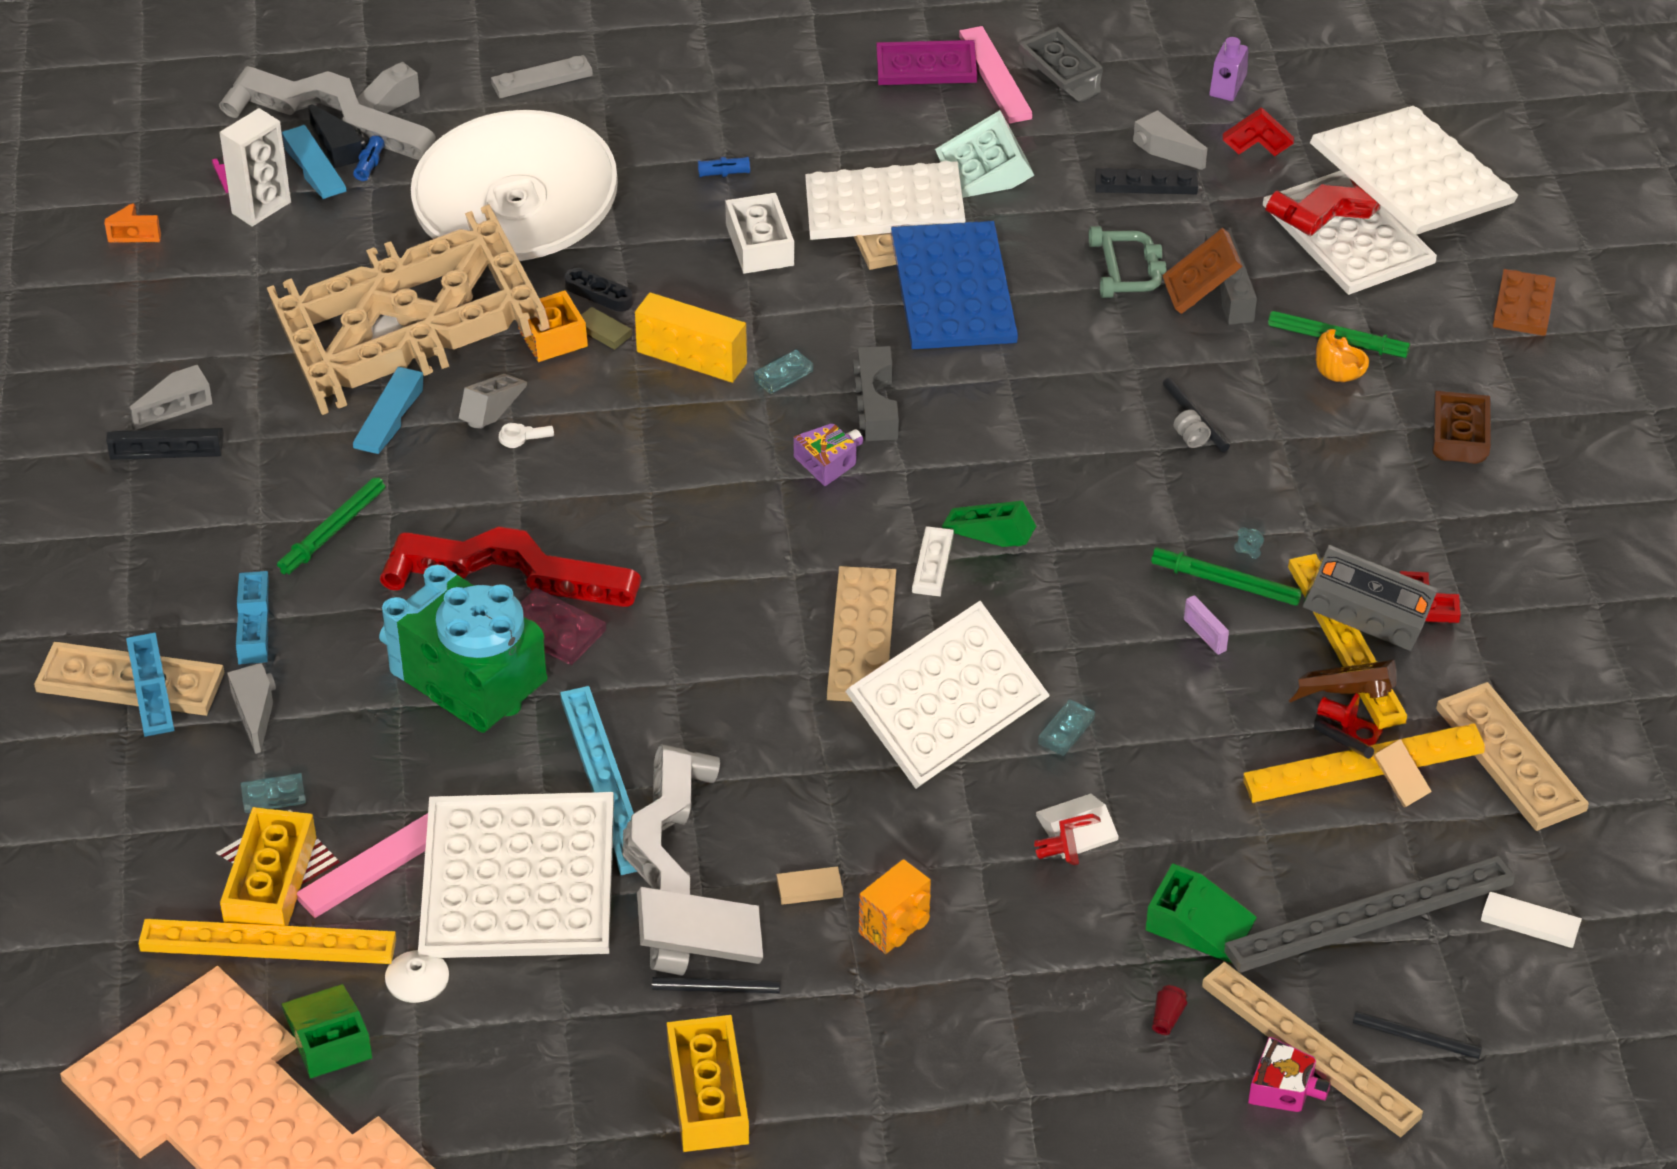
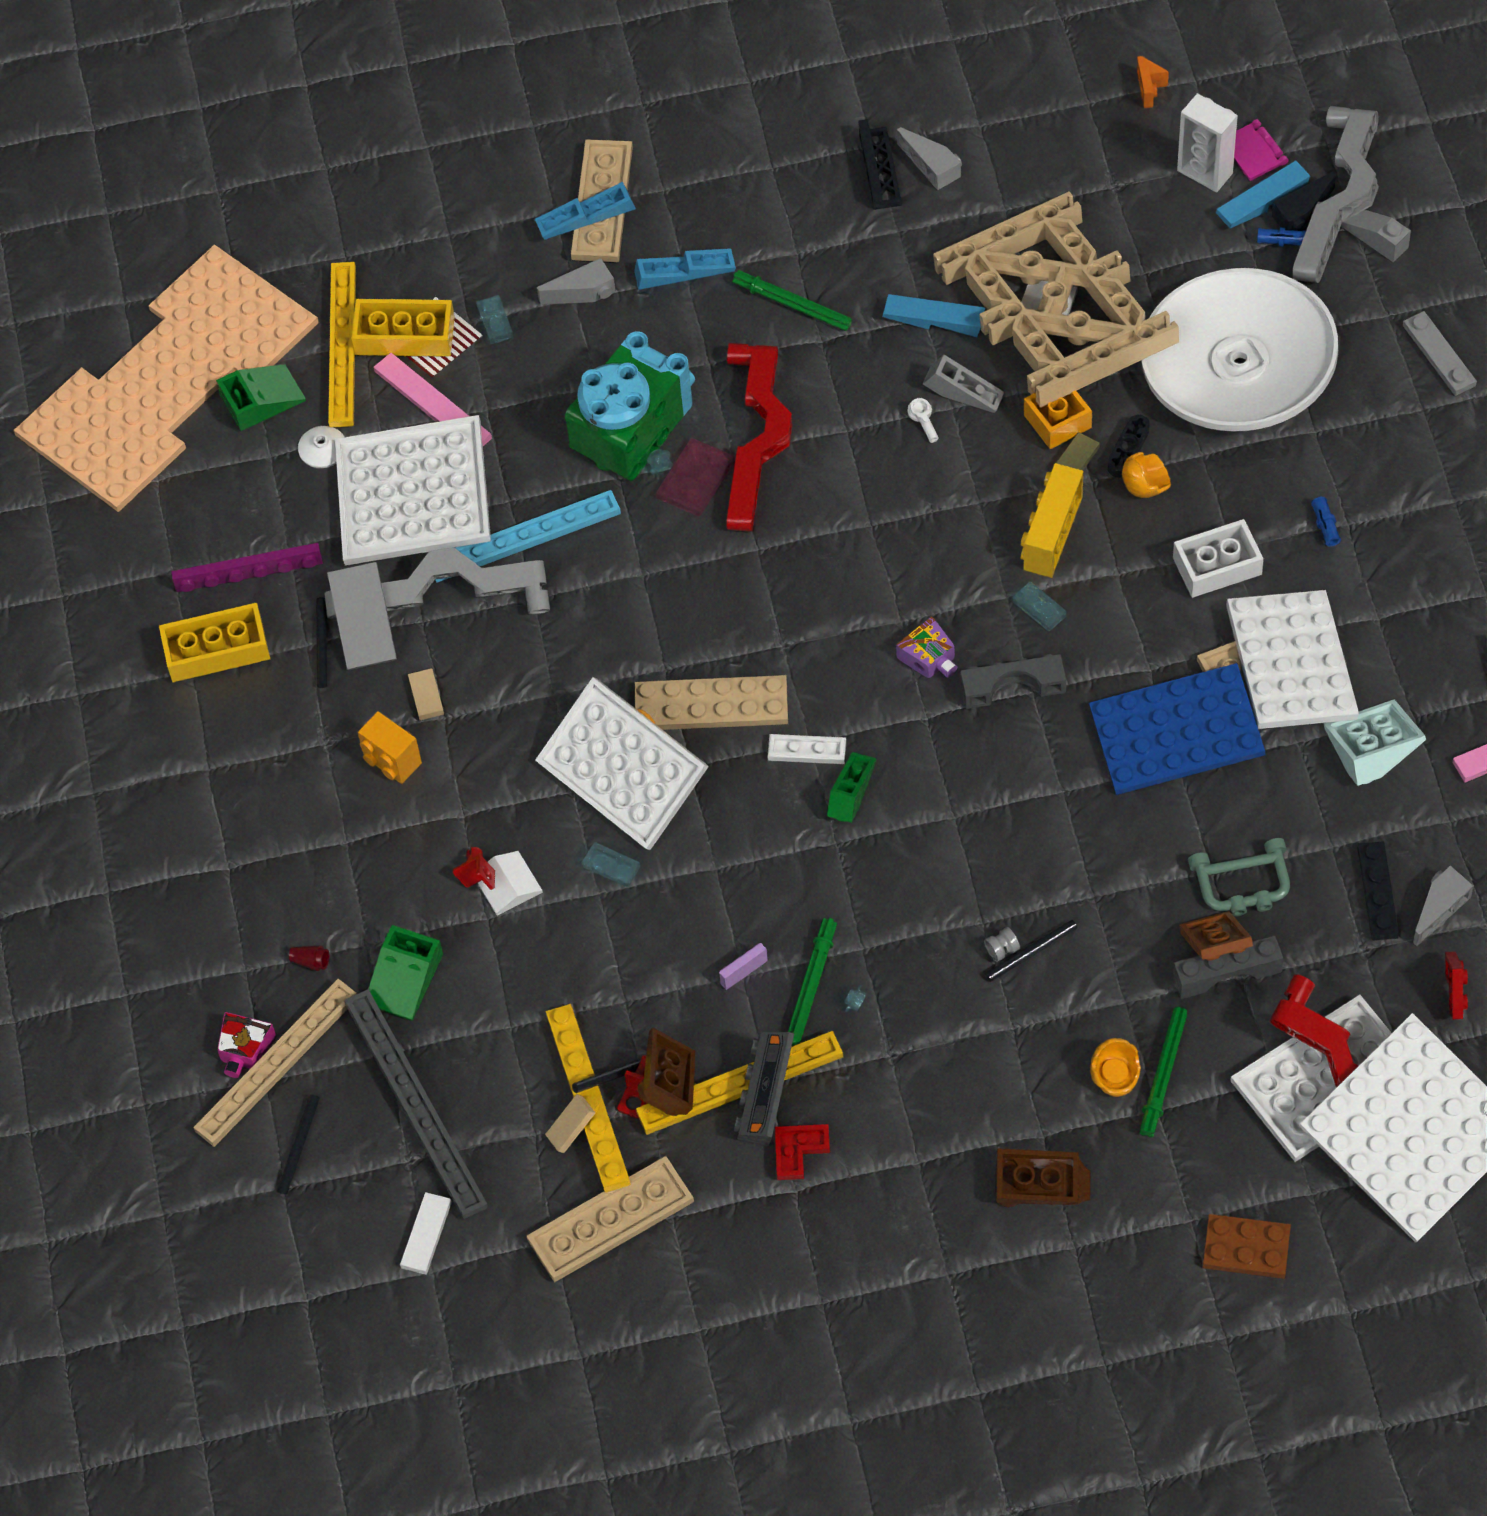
camera: 90 degrees right, 15 degrees up
none -> magenta plate [171,543,323,592]
none -> light orange piece [1122,452,1171,498]

